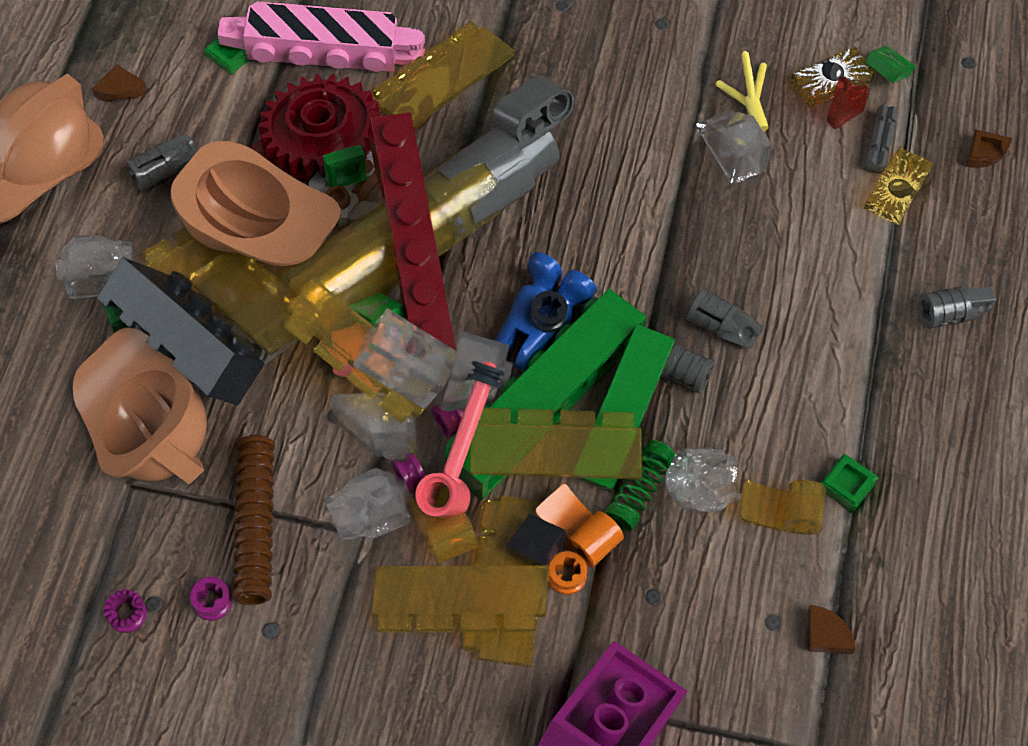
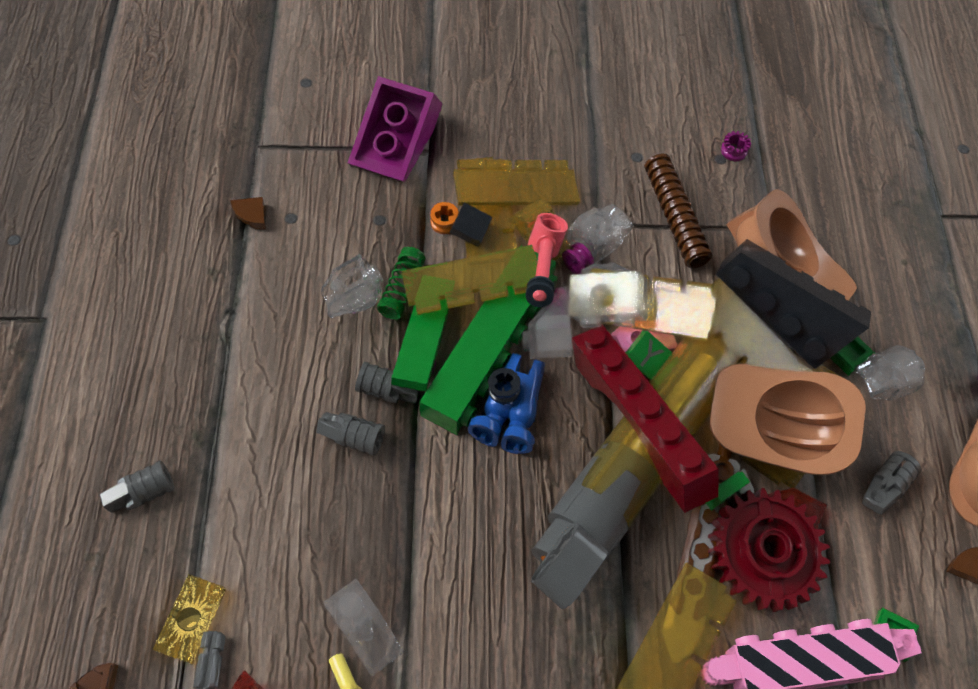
camera: 165 degrees right, 0 degrees up
magenta bush [190,577,232,621] -> none
orange panel [536,484,624,568] -> none
clear yellow panel [740,479,826,535] -> none
green tile [818,453,879,513] -> none

